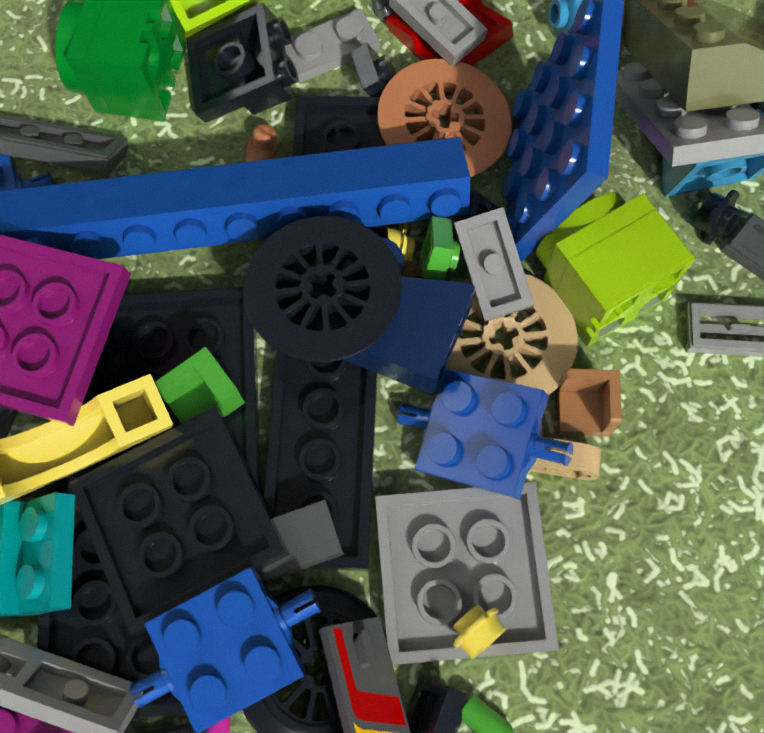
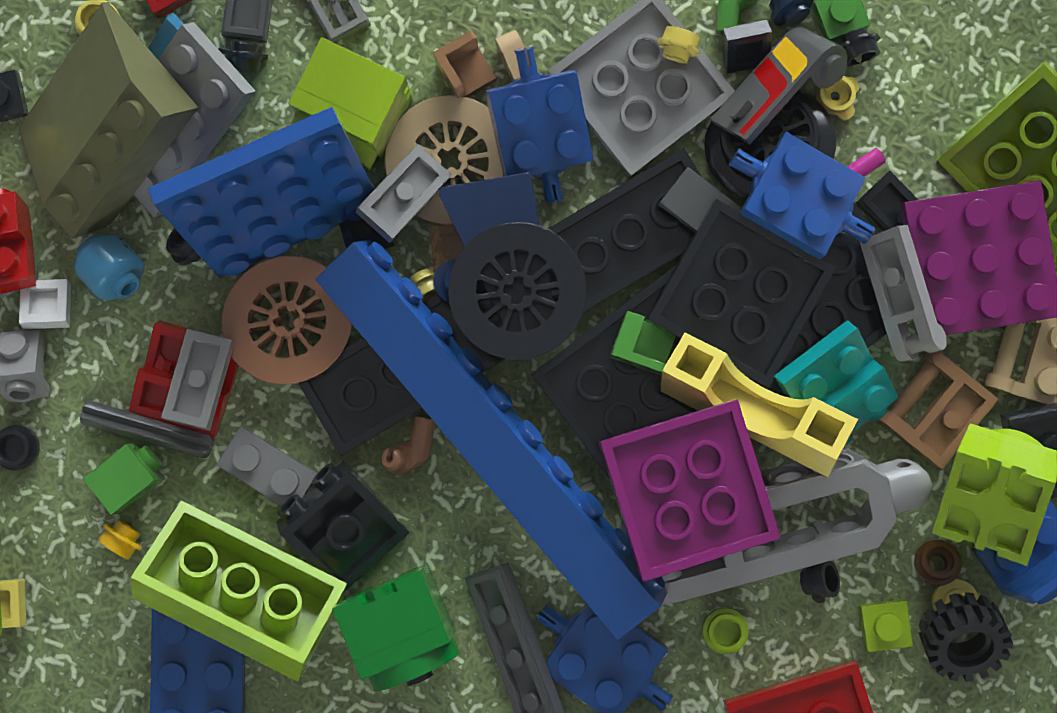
camera: 125 degrees left, 15 degrees up
black plate [351,42,397,97] -> none
bright green plate [420,216,460,281] -> none

